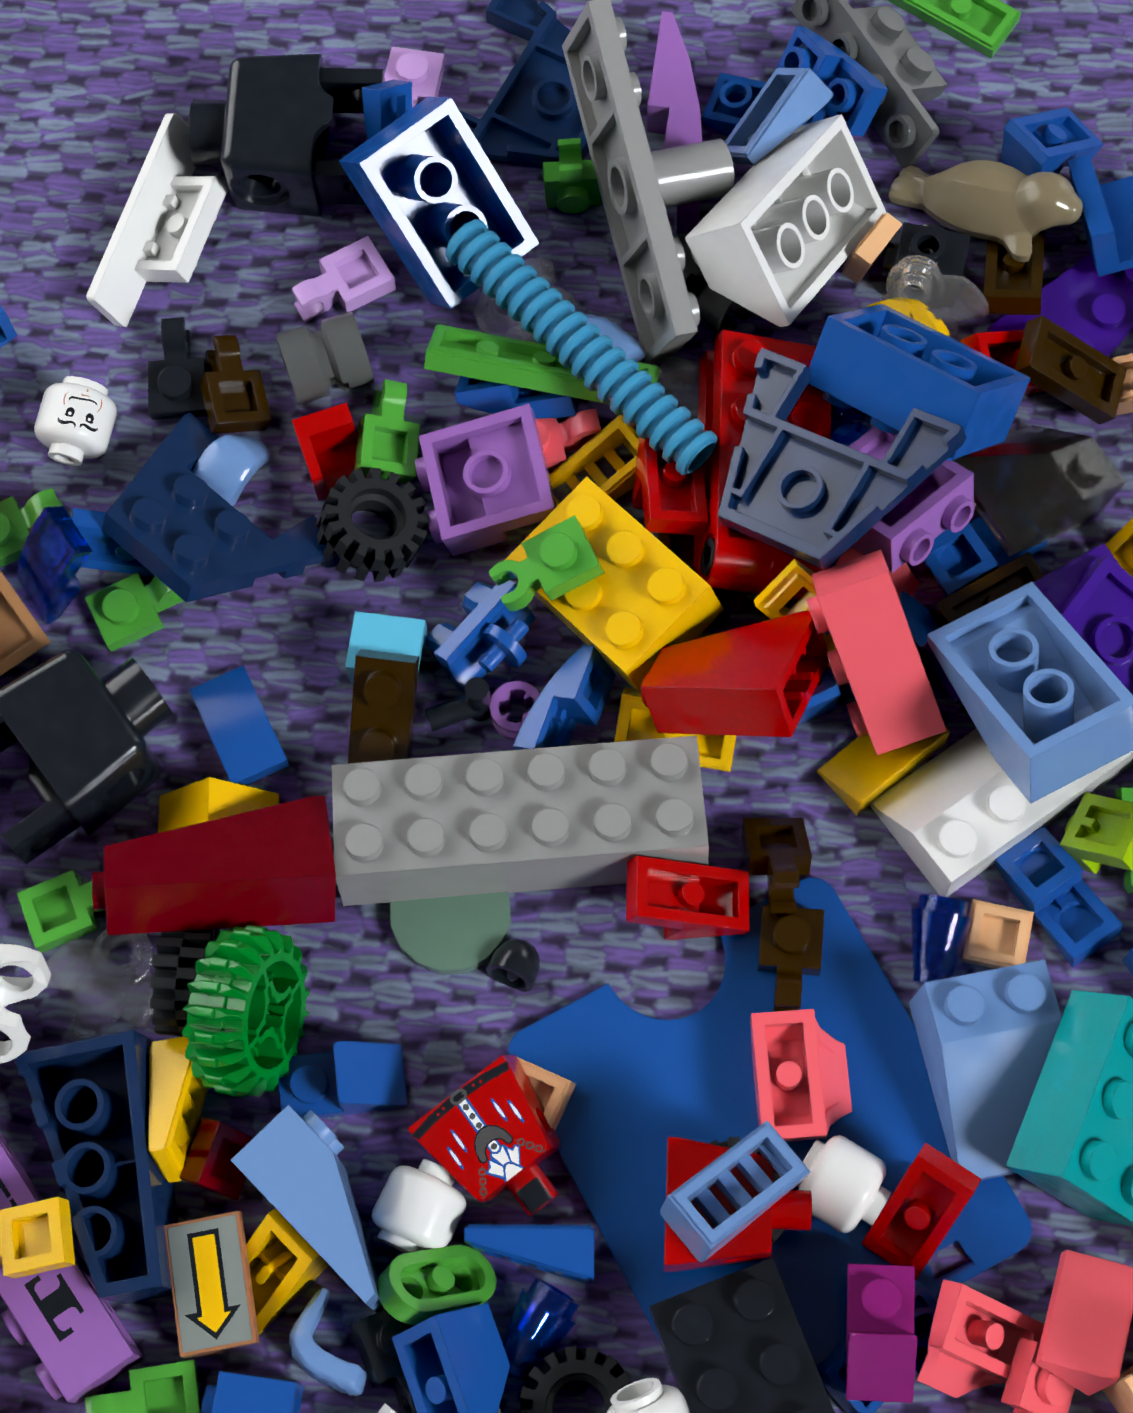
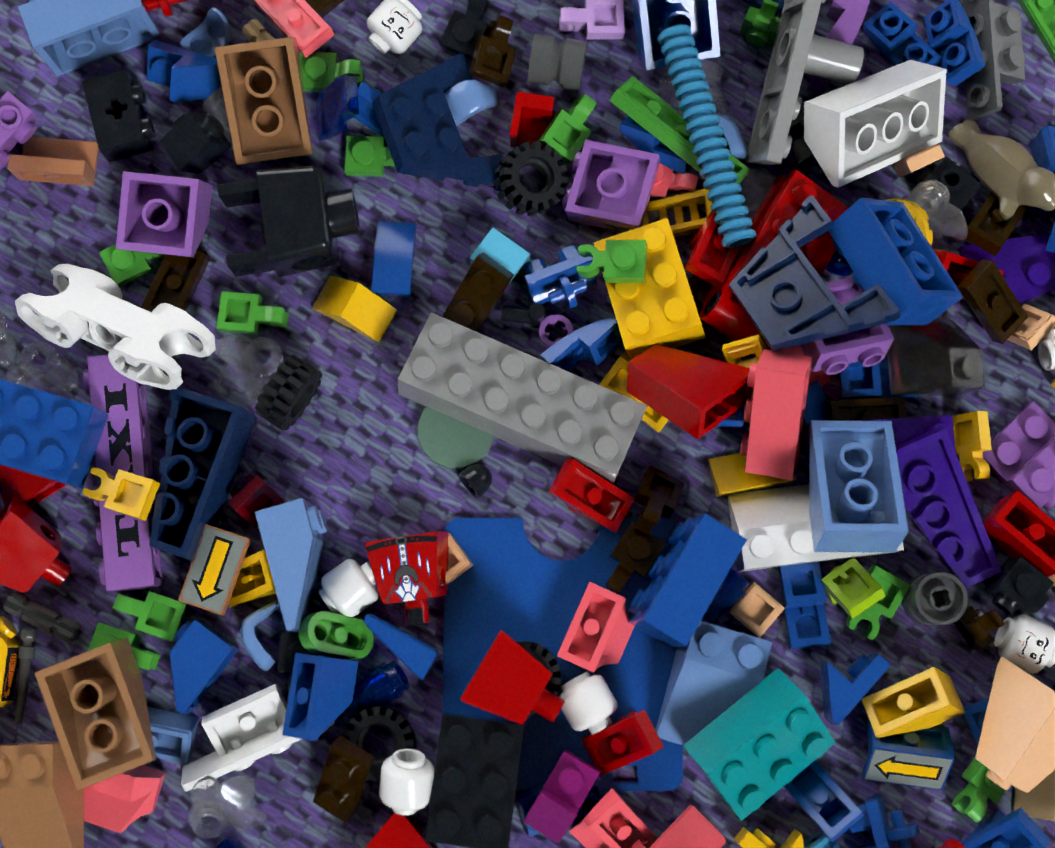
camera: 25 degrees right, 10 degrees up
dark red slope [92,795,336,935] -> none
yellow slope [148,1036,208,1183] -> none
green gear [182,925,310,1098] -> none
blue slope [278,1041,408,1118] -> none
medium blue slope [660,1120,811,1263] -> none
medium blue slope [725,68,833,165] -> none
none -> blue brick [628,514,747,647]

